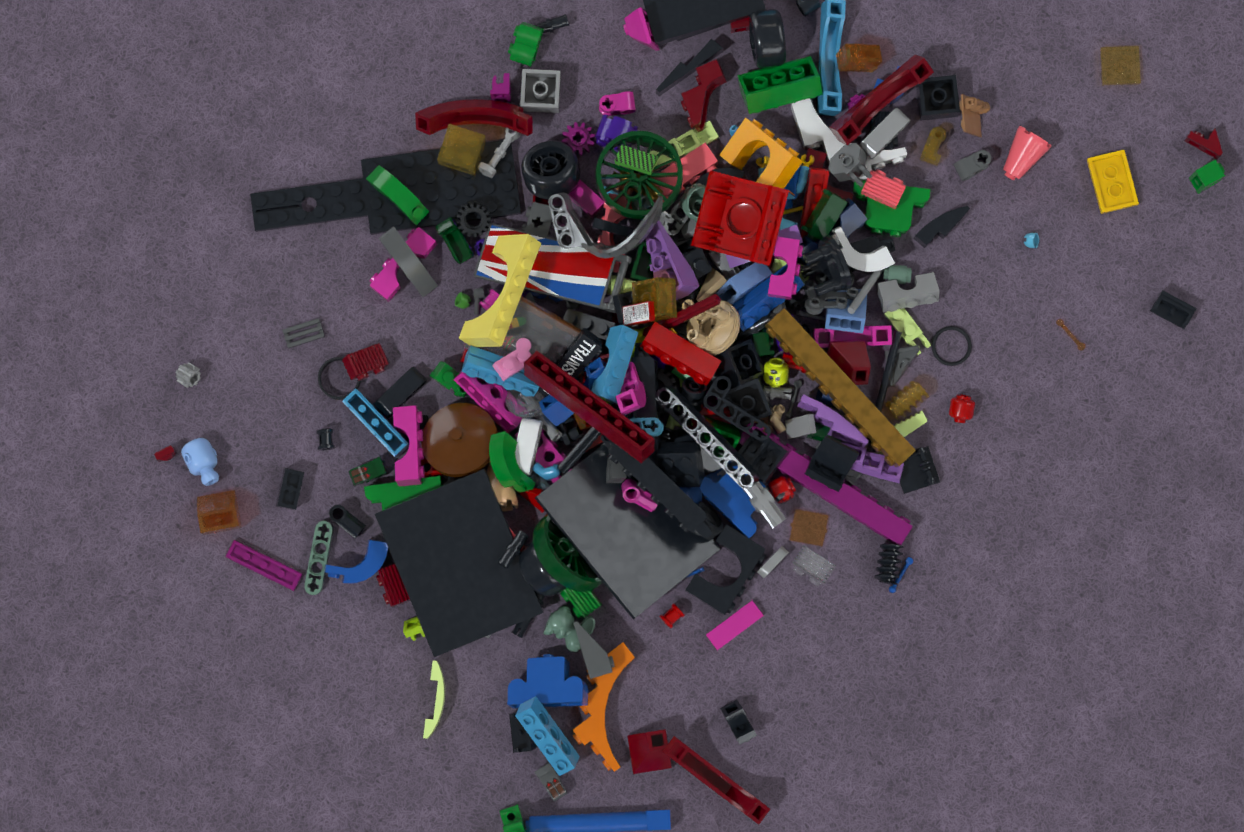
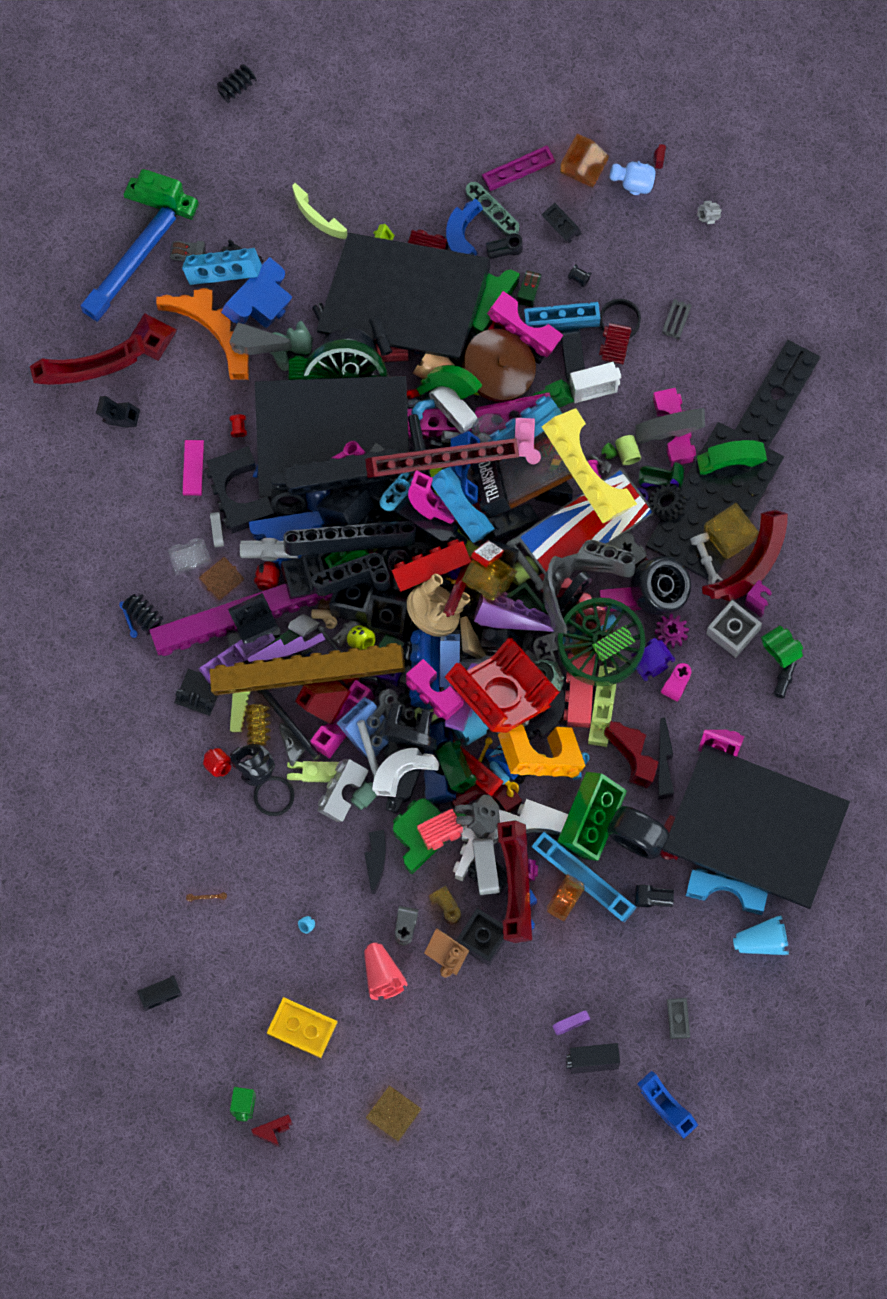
camera: 125 degrees right, 10 degrees down
none -> black helmet [230,744,275,786]
none -> white window [569,362,621,404]
none -> yellowish green piece [615,435,641,465]

